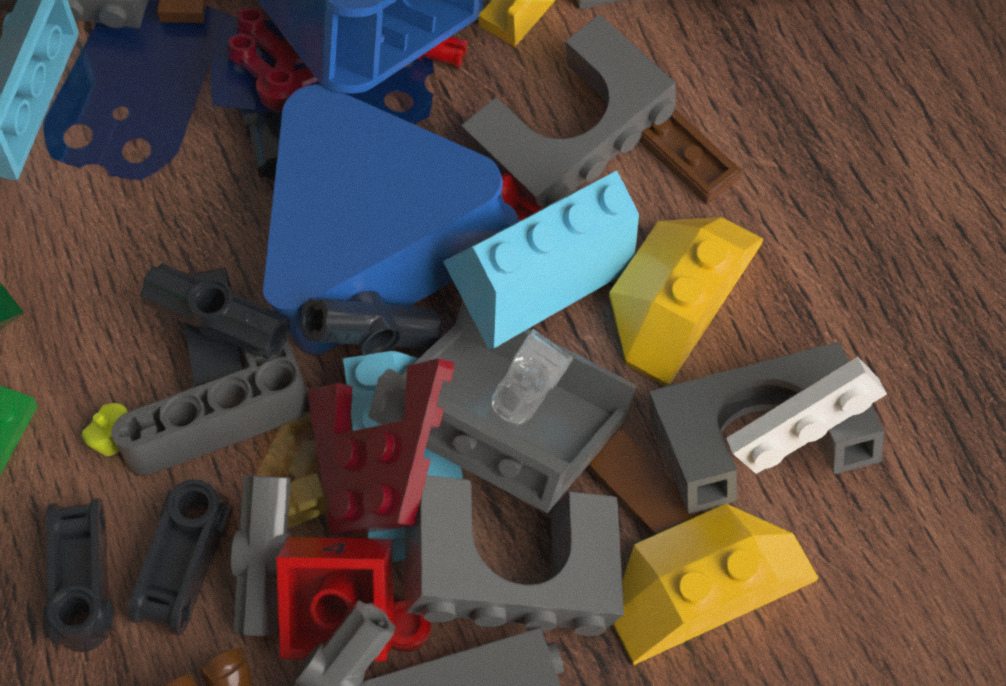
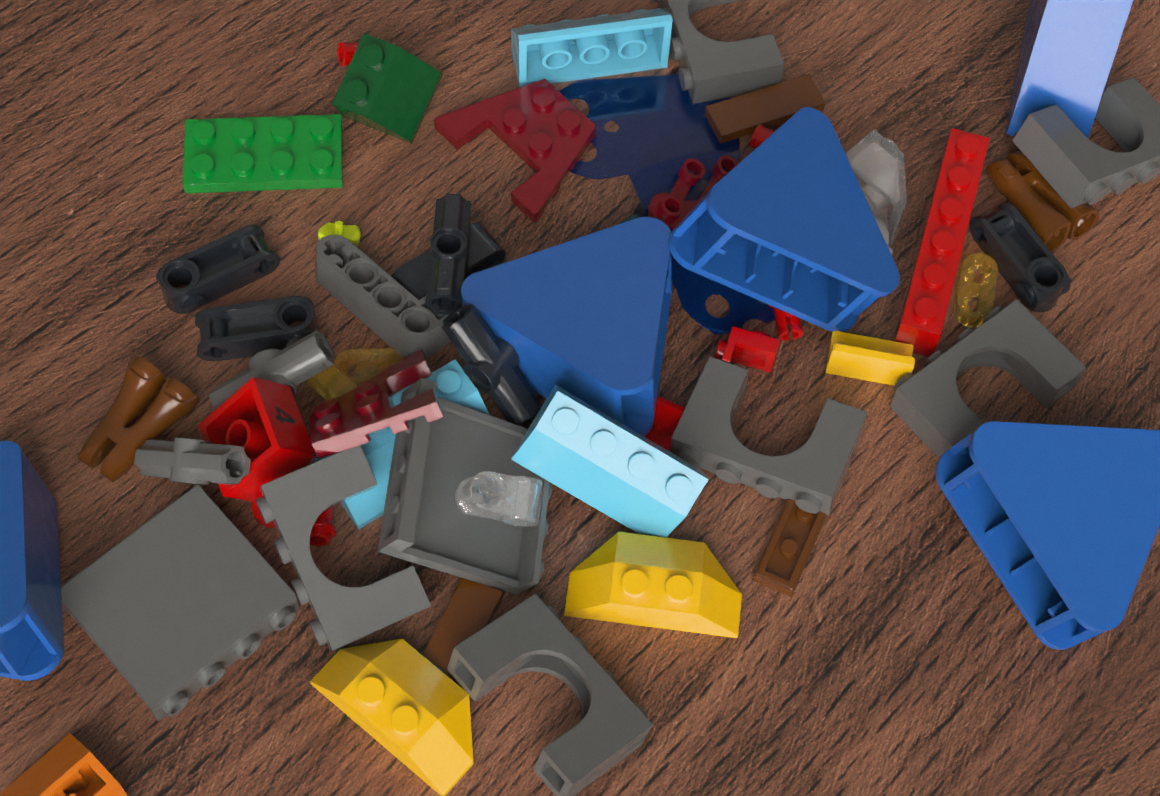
camera: 60 degrees right, 0 degrees up
white plate [726,357,887,474] -> none
none -> dark red wing [434,79,596,223]
none -> red bracket [715,326,780,373]

